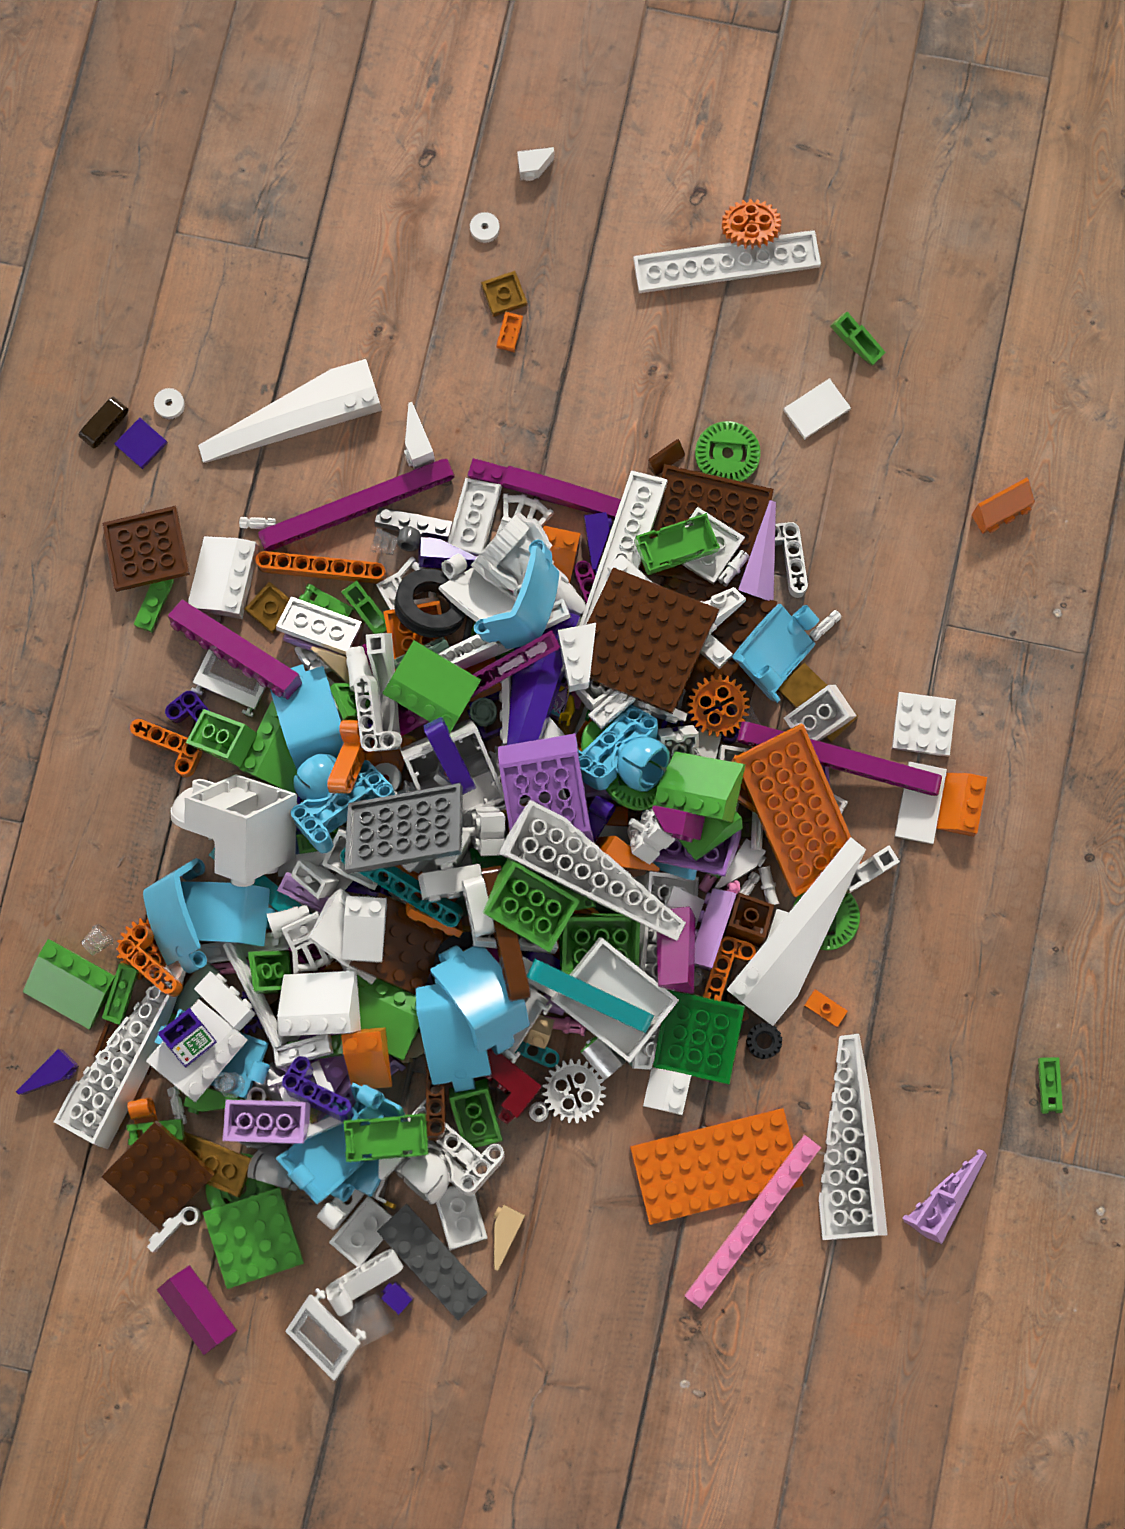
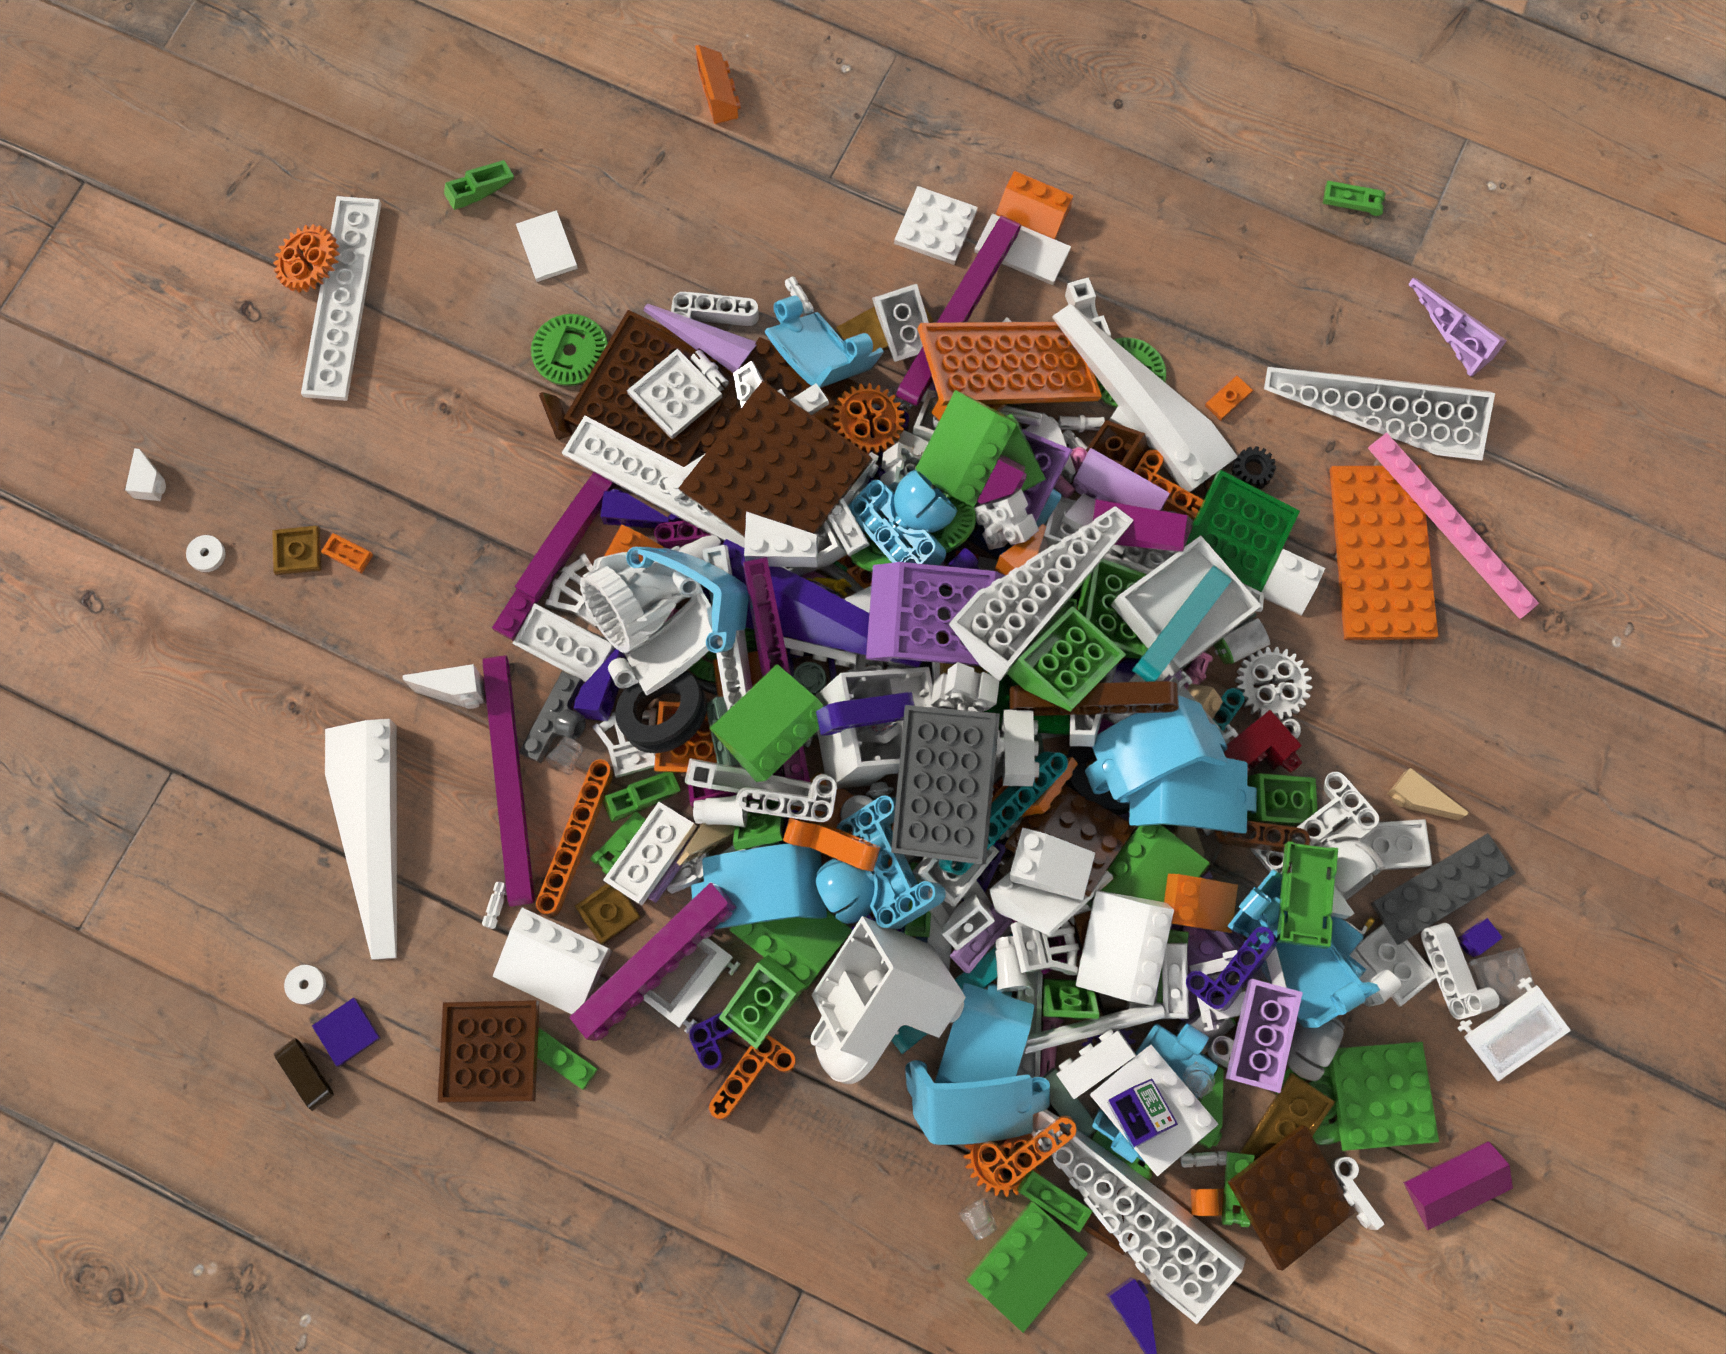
camera: 80 degrees left, 5 degrees down
white beam [462,876,495,937] -> none
bright green piece [634,513,720,575] -> none

